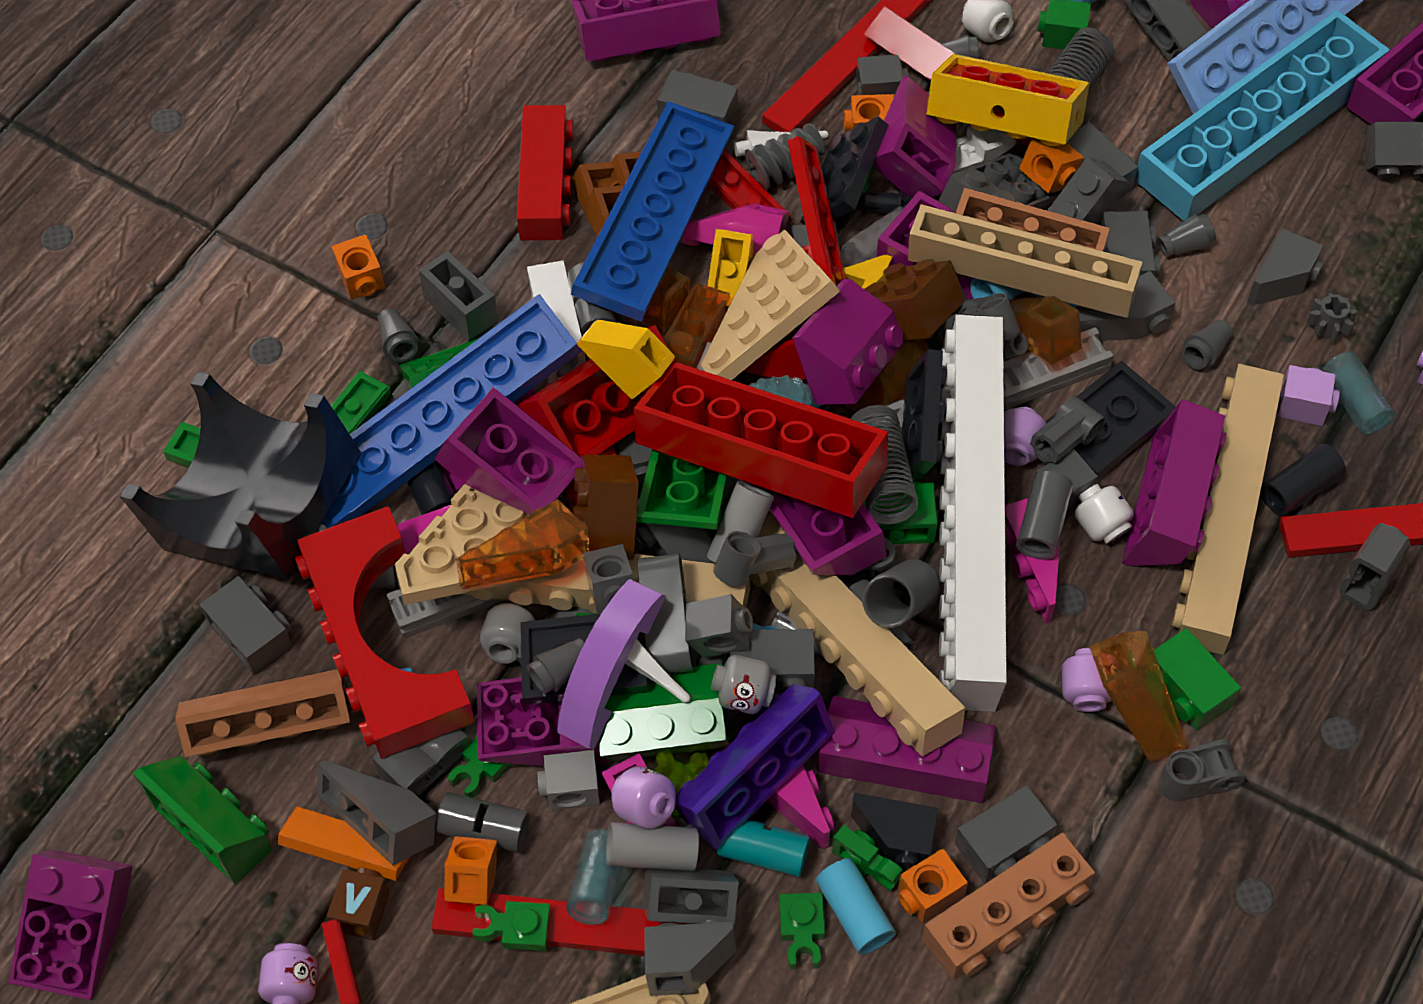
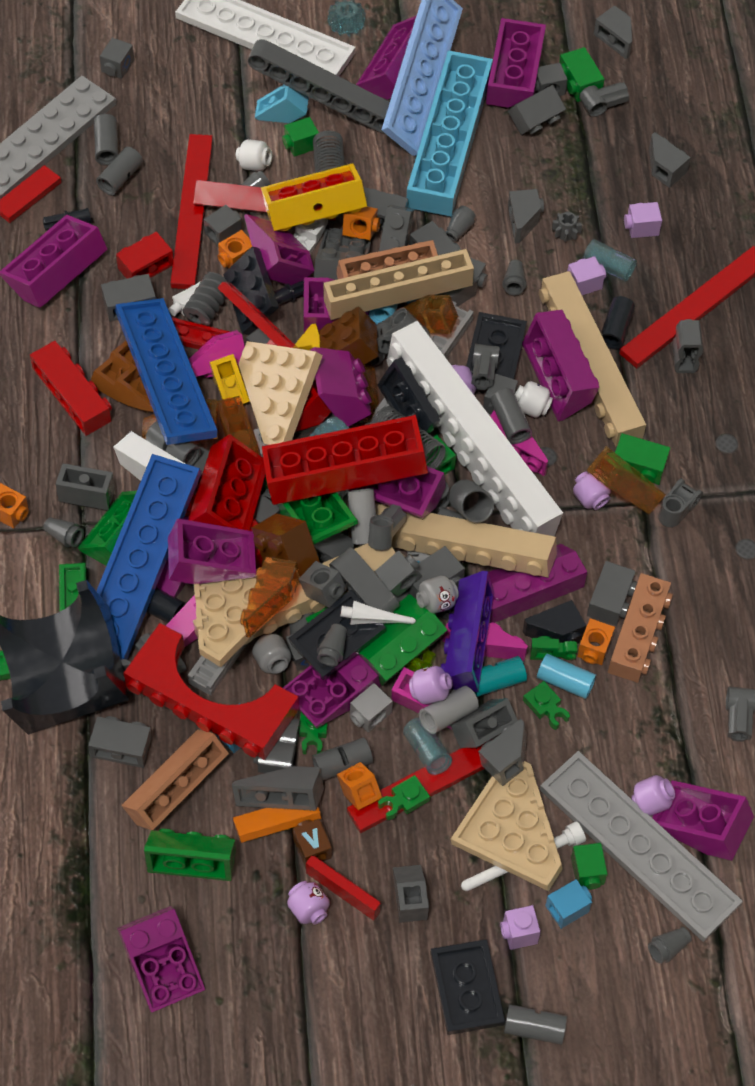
camera: 40 degrees left, 0 degrees up
medium lavender slope [557,579,666,750] -> none
yellow slope [576,319,676,399] -> none
clear slope [841,206,904,268] -> none
none -> red brick [116,231,173,279]

